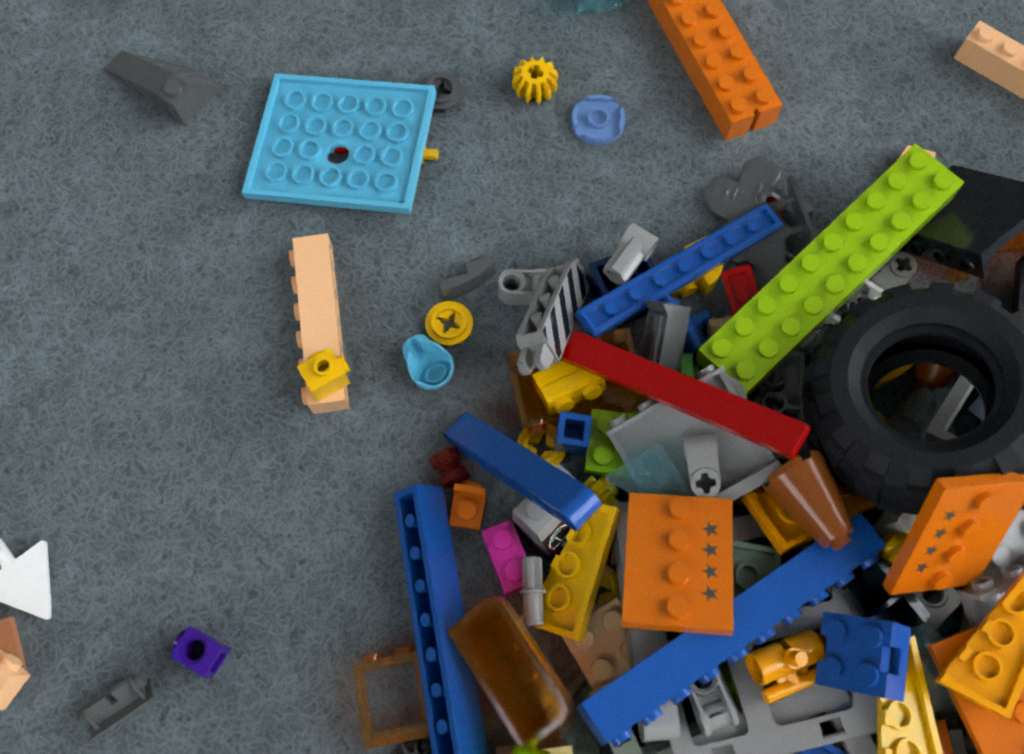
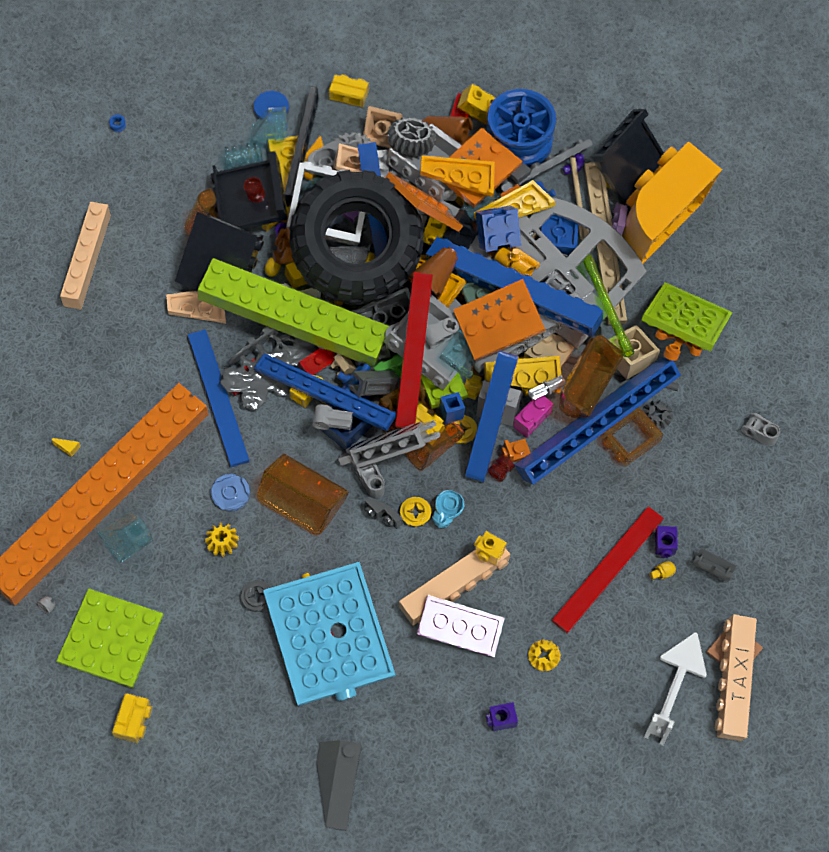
camera: 120 degrees left, 5 degrees down
none -> blue tile [188,329,250,468]
none -> clear orange windscreen [257,453,349,535]
none -> medium azure tile [335,688,357,701]
none -> tile [416,595,504,657]
none -> dark purple brick [486,702,518,732]
none -> yellow gear [528,639,561,671]
none -> red tile [552,506,664,634]
none -> yellow cylinder [649,561,676,580]

